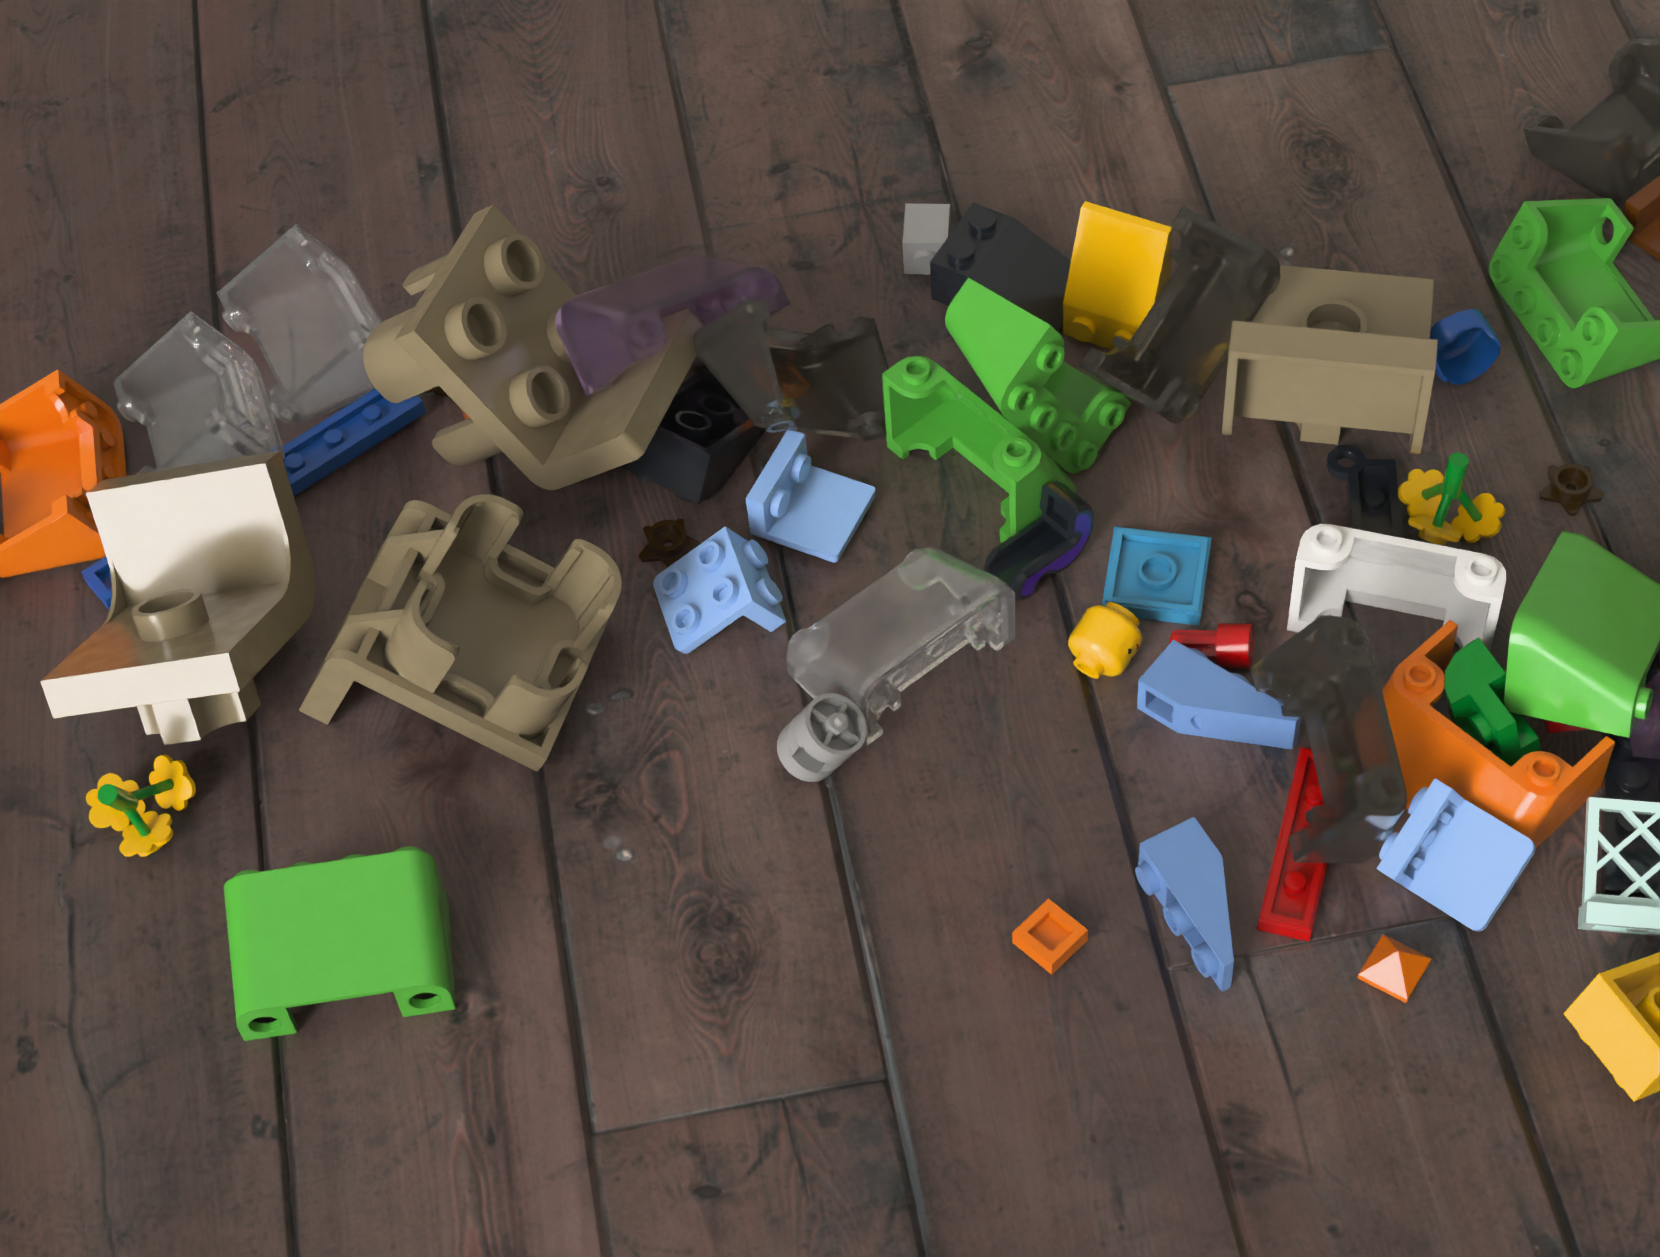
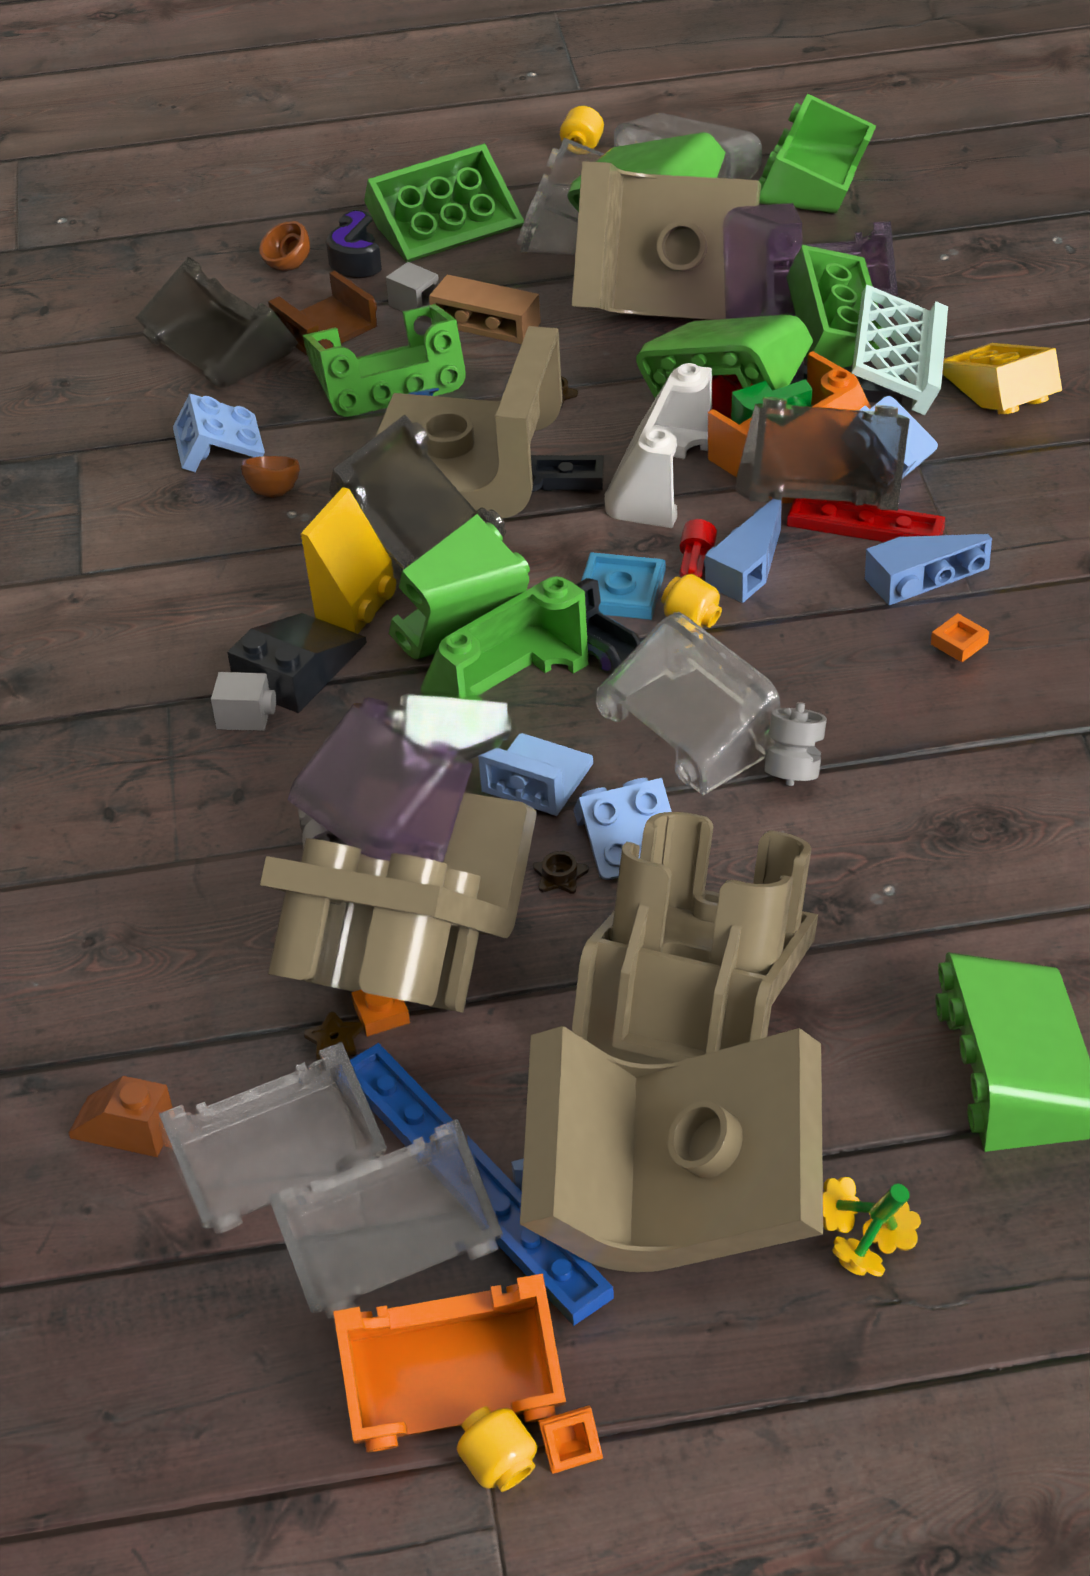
camera: 90 degrees left, 10 degrees down
orange slope [1357,934,1432,1003] -> none
yellow plant [1398,452,1506,545] -> none
none -> dark orange slope [68,1076,176,1157]
none -> light blue bracket [173,393,265,472]
none -> dark orange piece [241,456,301,498]

